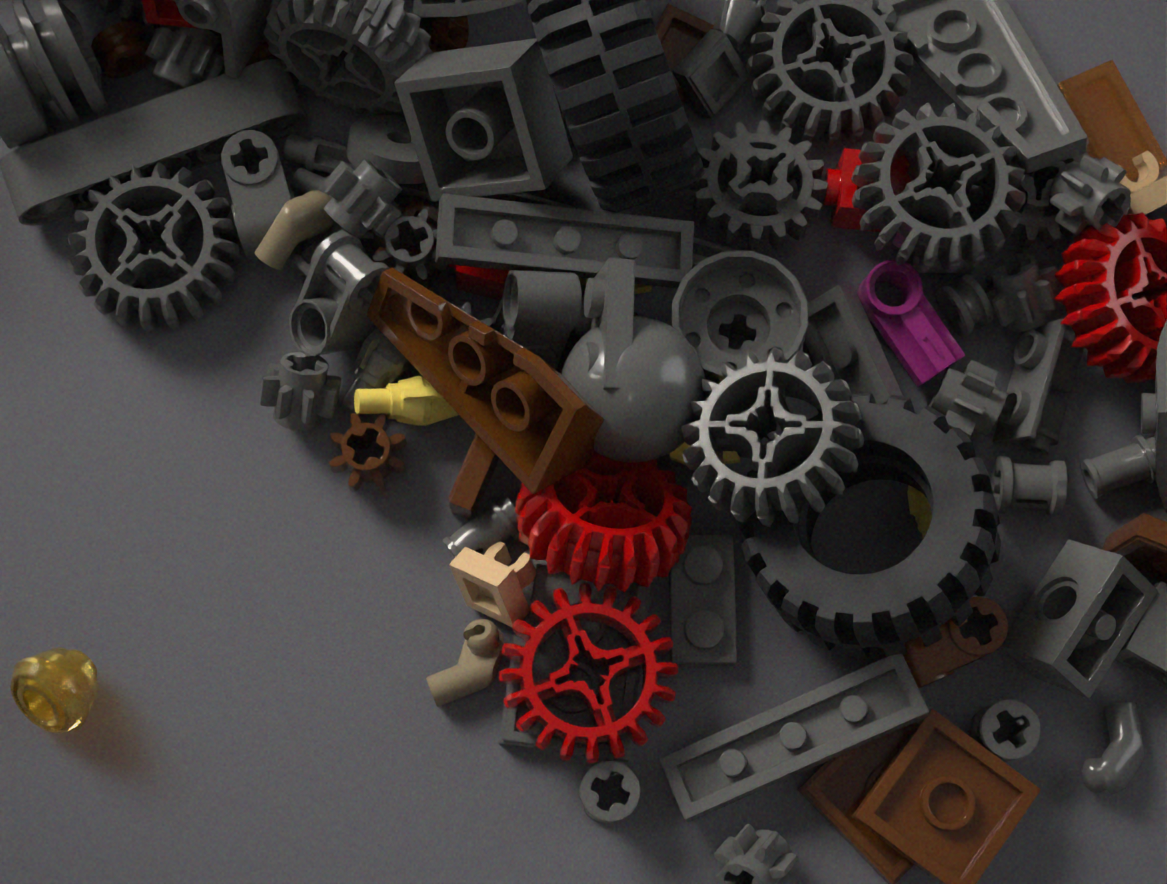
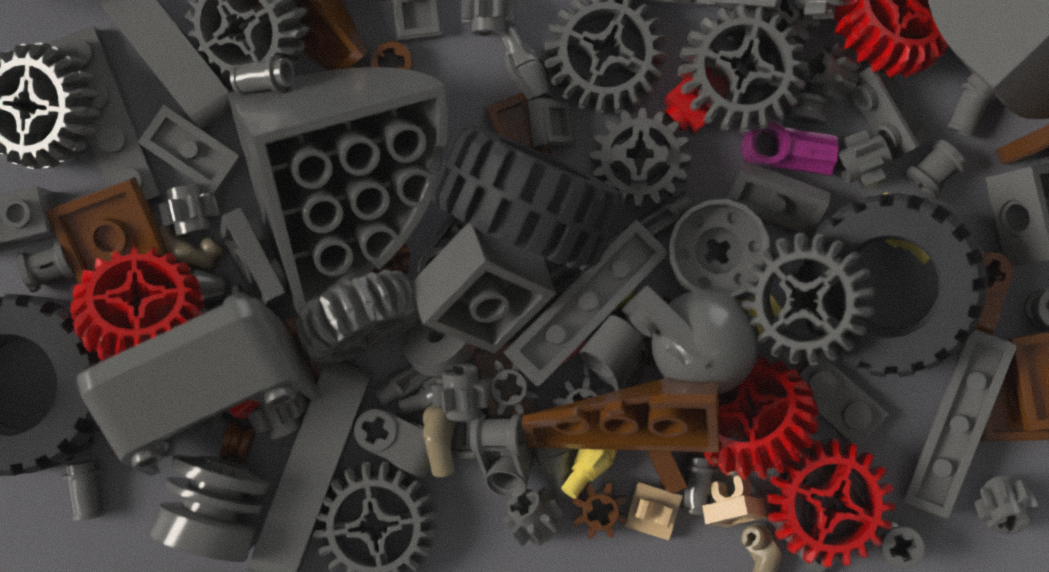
camera: 45 degrees left, 10 degrees up
none -> tan tile [623,481,683,541]

